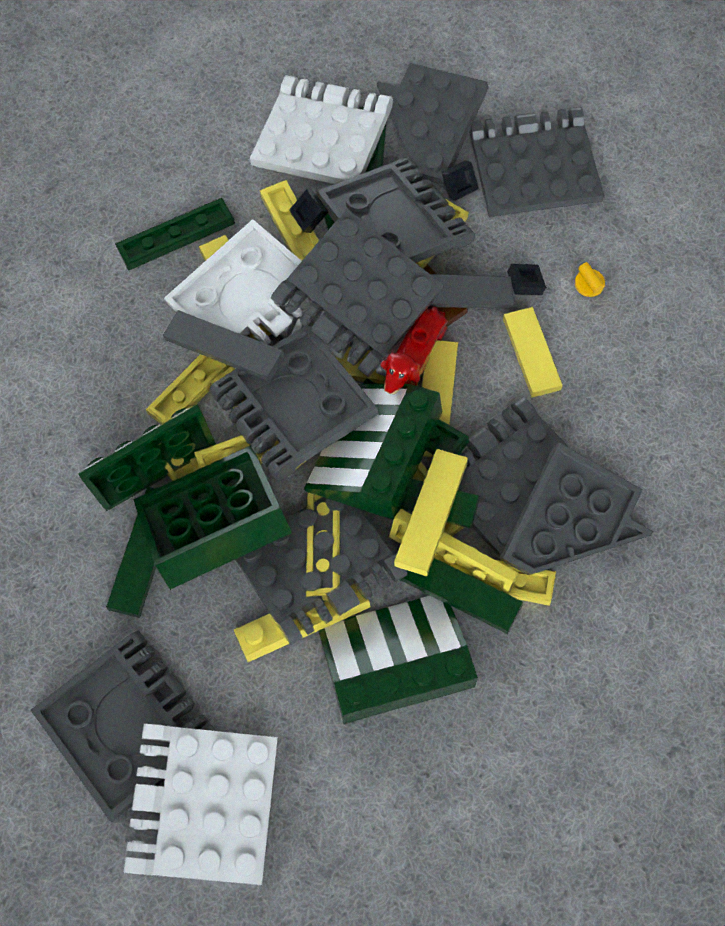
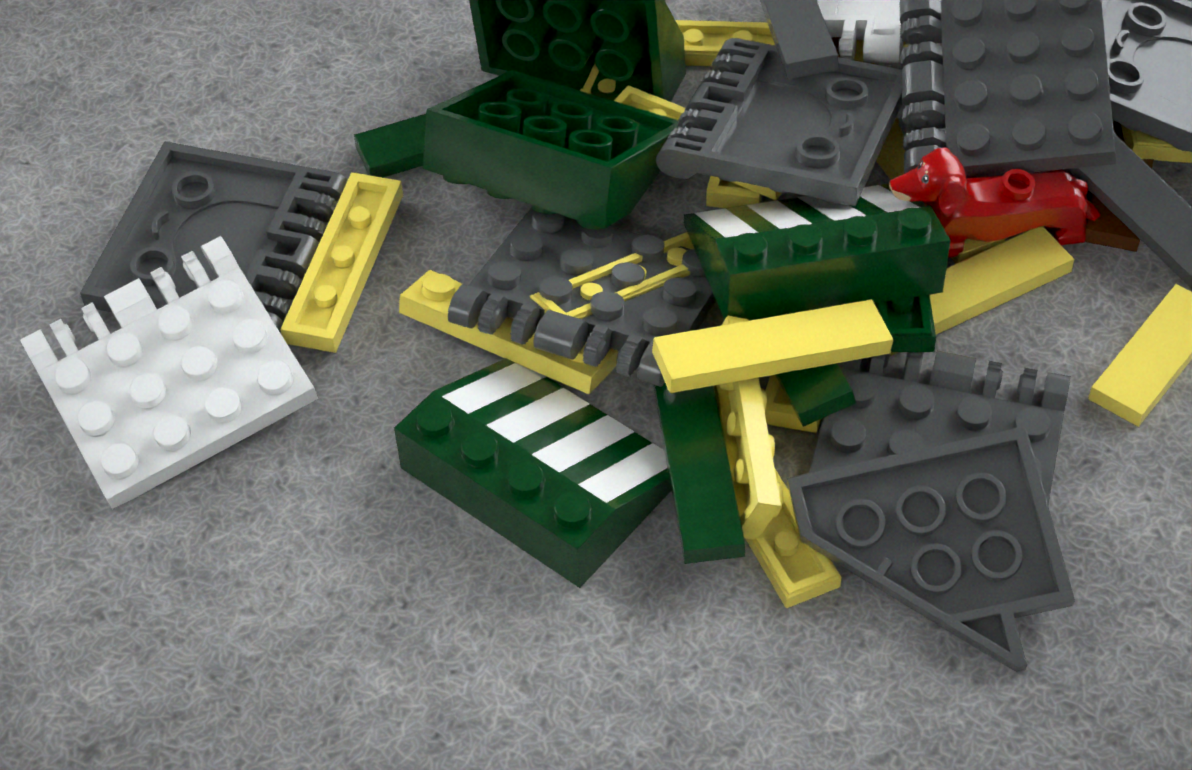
camera: 55 degrees right, 15 degrees down
none -> light yellow plate [280,172,403,353]

